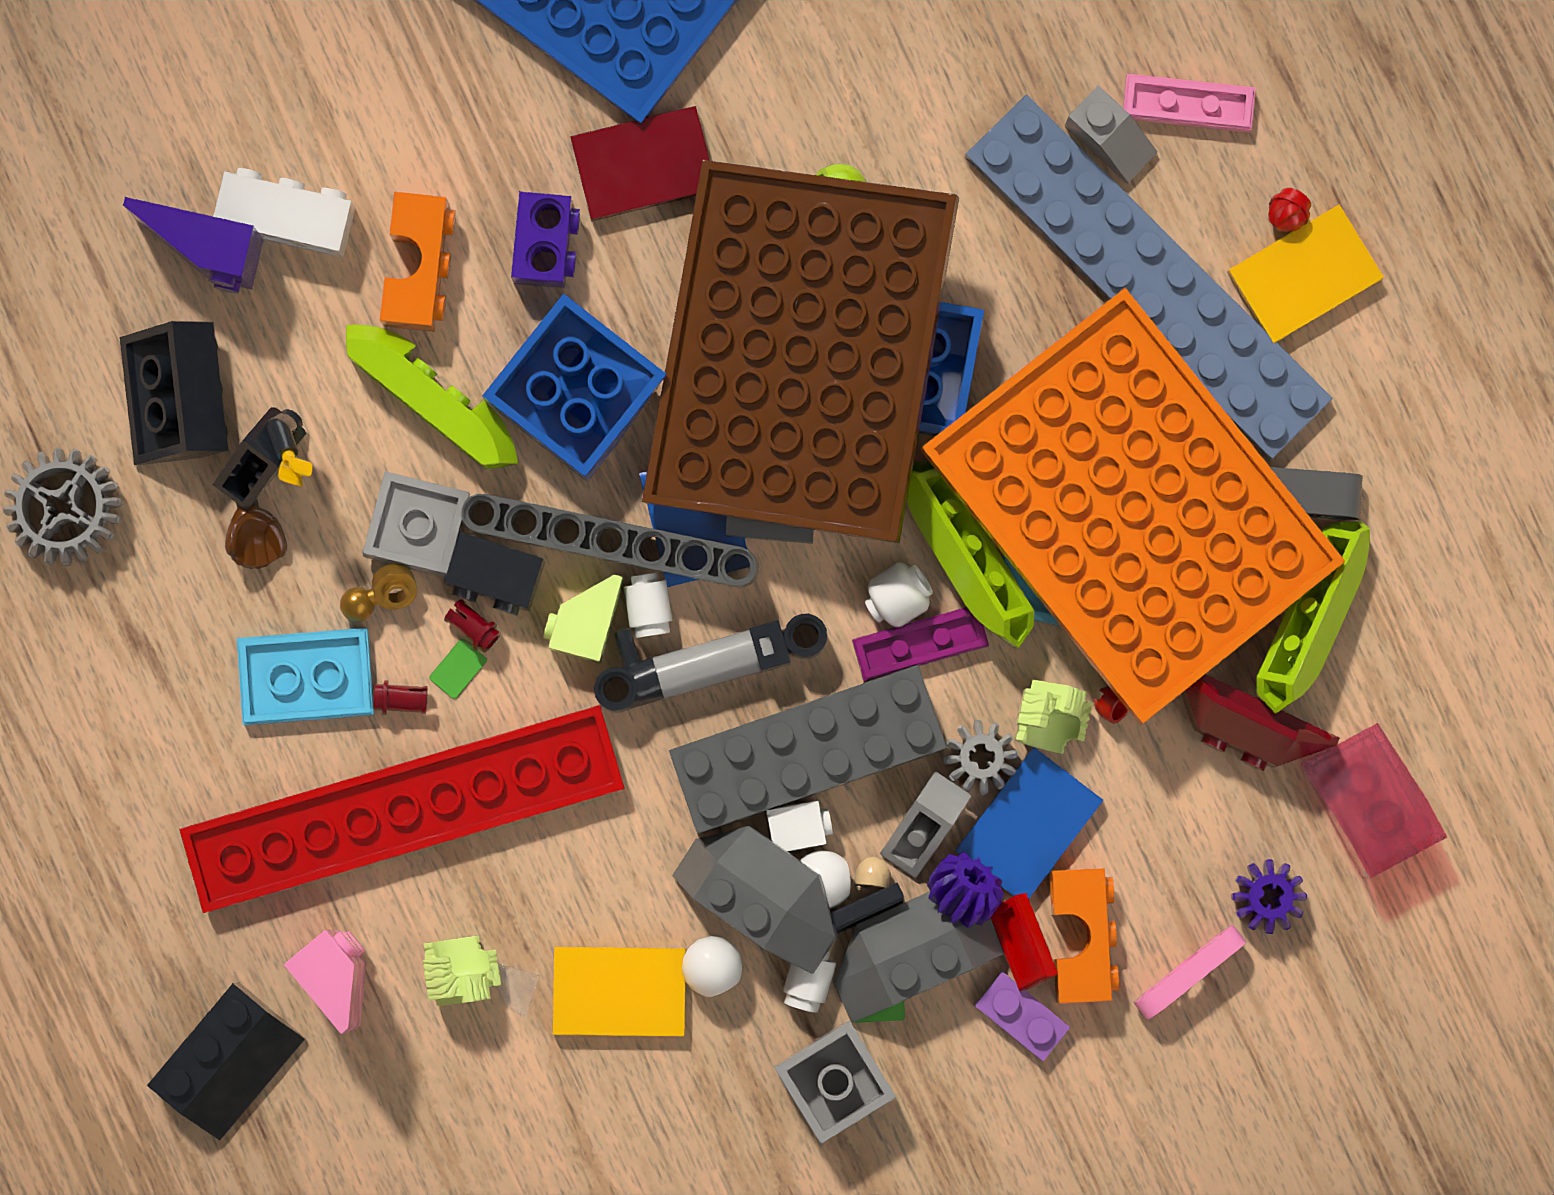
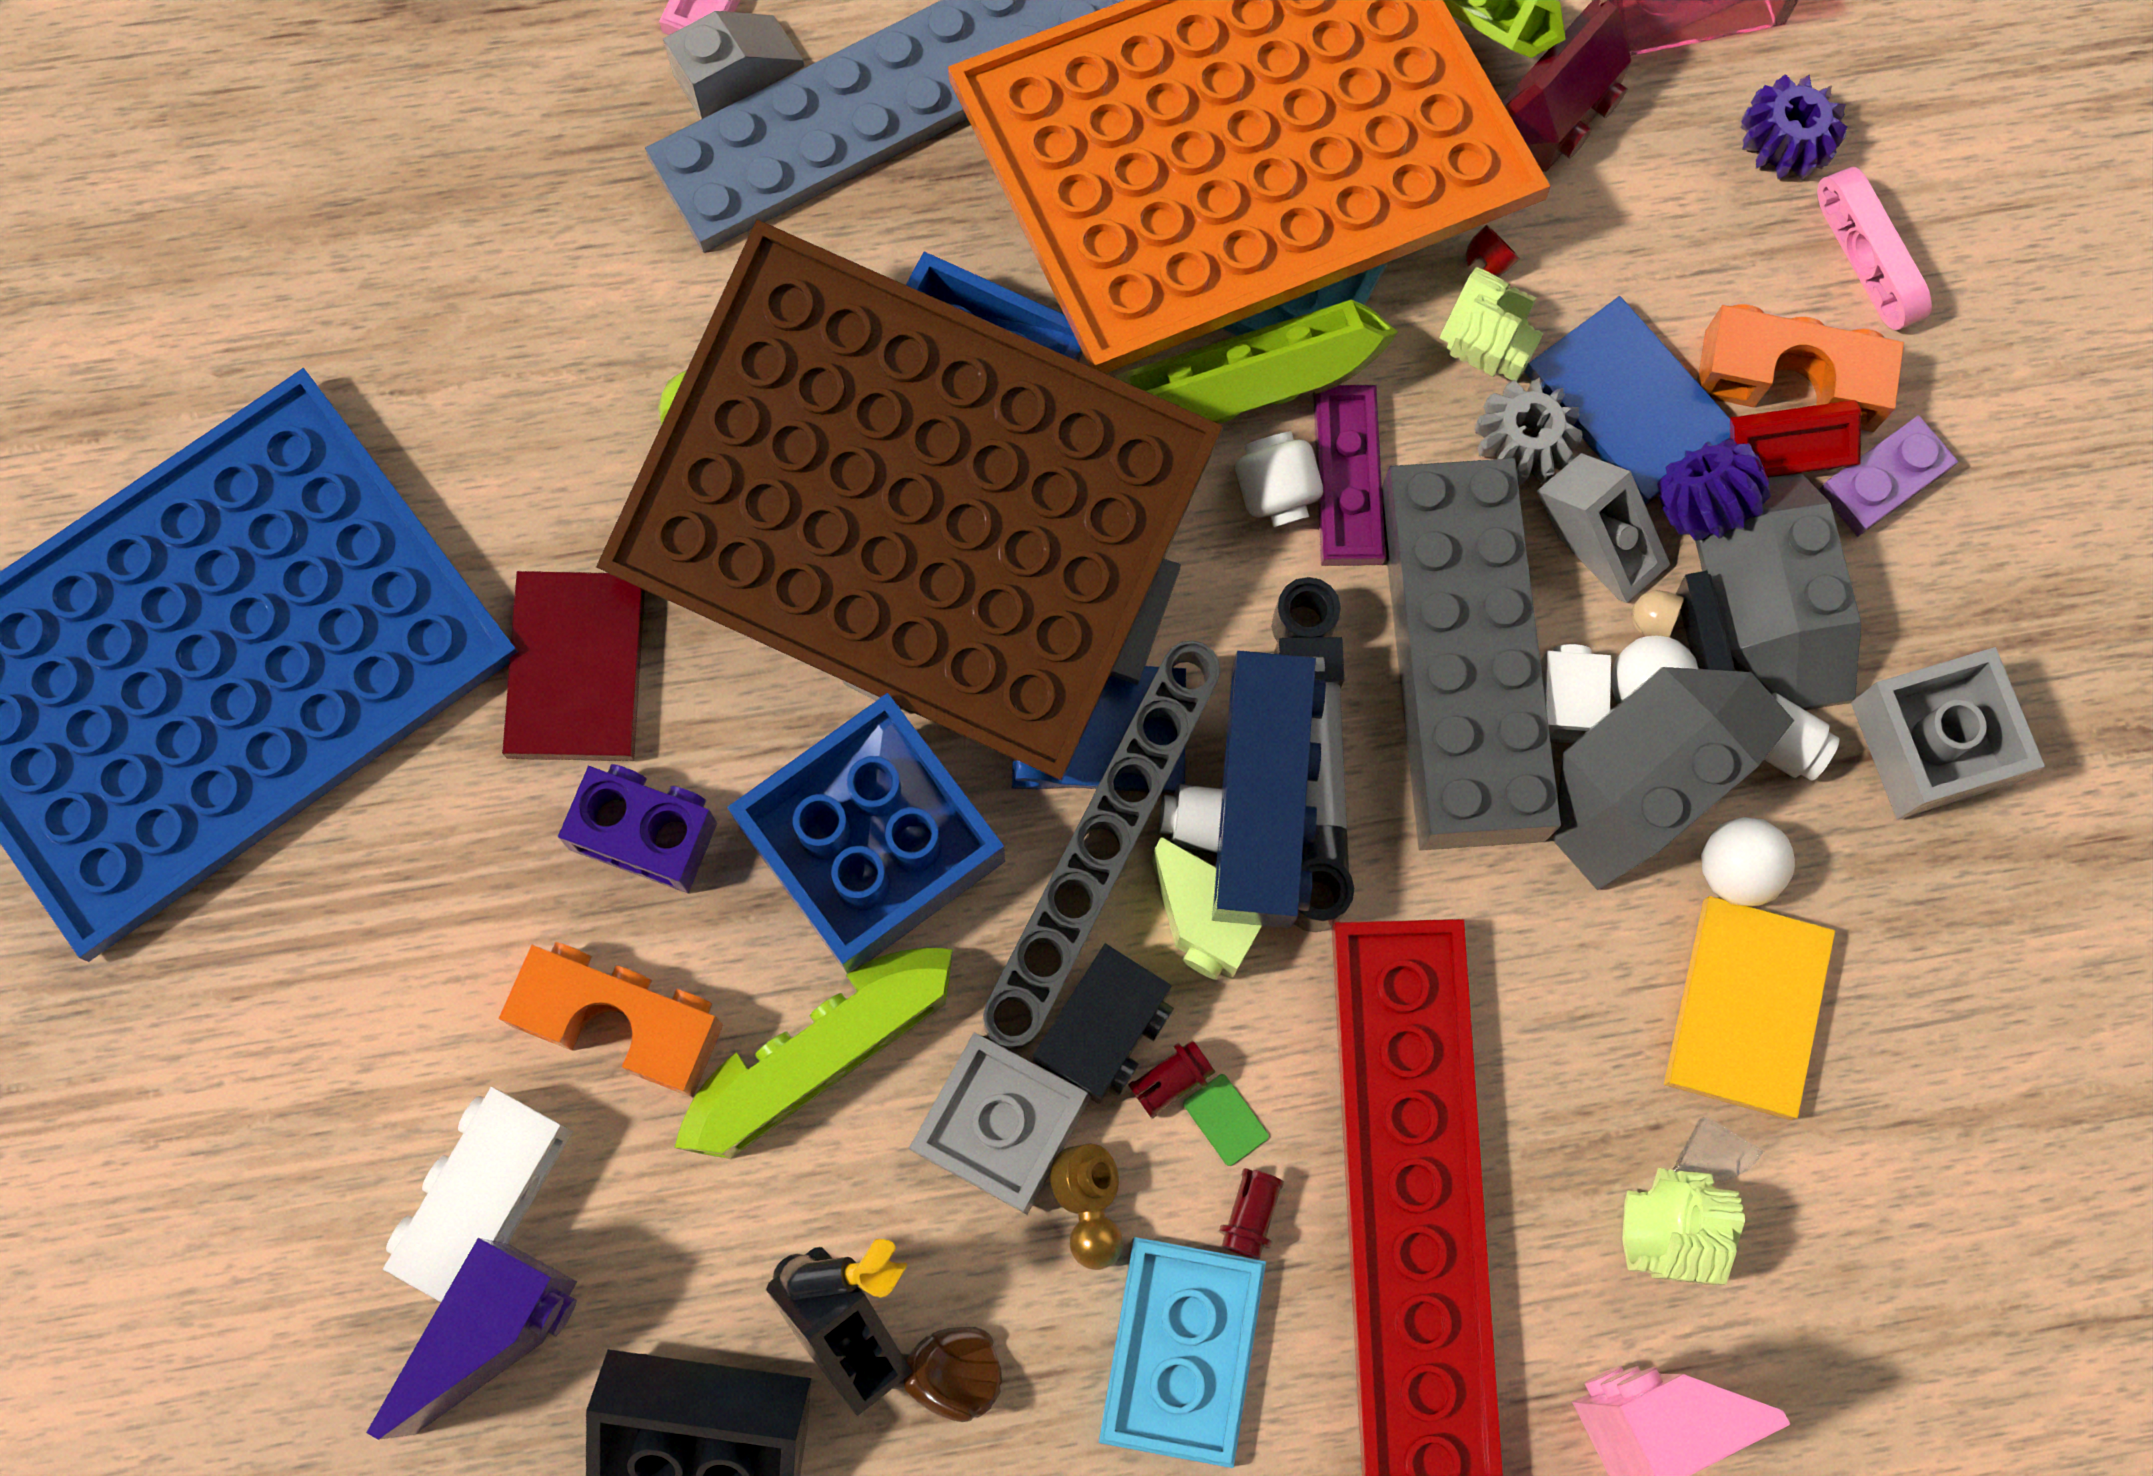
camera: 75 degrees left, 10 degrees down
none -> dark blue brick [1212,650,1326,928]

